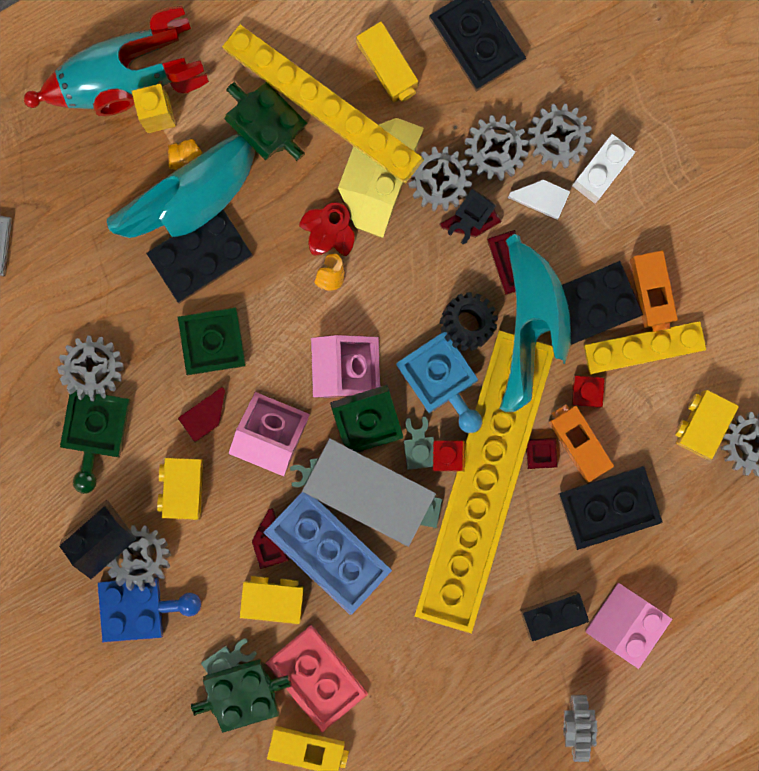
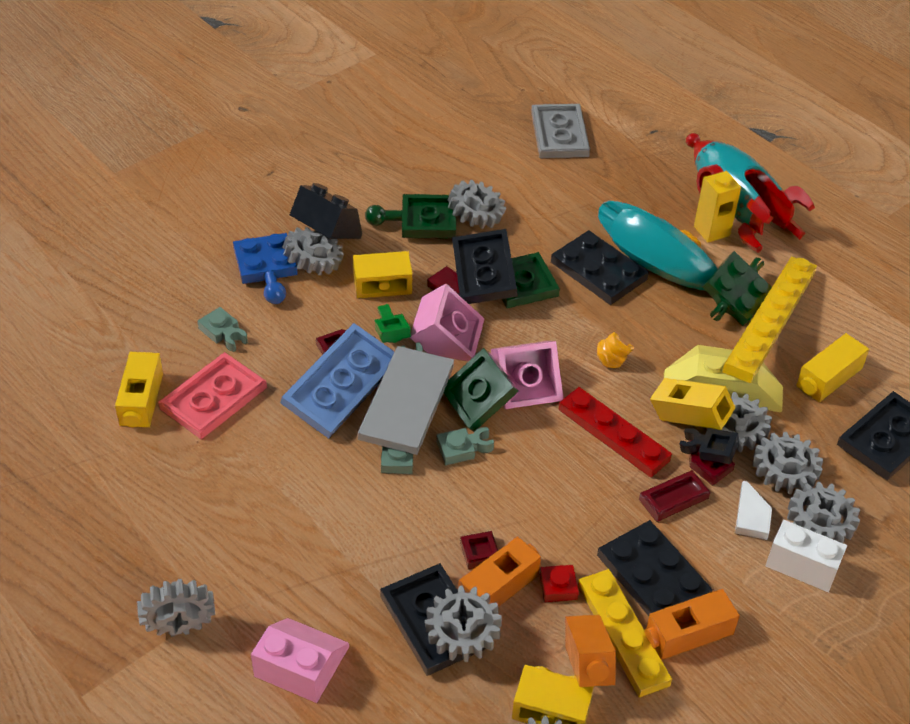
camera: 80 degrees right, 40 degrees down
dark green plate [191,659,292,733] -> none
yellow brick [240,576,304,624] -> none
red plate [299,202,355,256] -> none
dark azure plate [396,332,482,433] -> none
yellow plate [414,331,554,634] -> none
red plate [433,441,465,472] -> none
black tyre [440,292,498,351] -> none
teal piece [499,234,571,412] -> none
black brick [520,591,589,642] -> none
none -> green plate [374,304,411,343]
none -> light grey gear [425,585,502,662]
none -> black plate [452,229,518,304]
none -> red plate [558,387,672,478]
none -> orange brick [565,614,616,687]
none -> yellow brick [650,378,735,430]

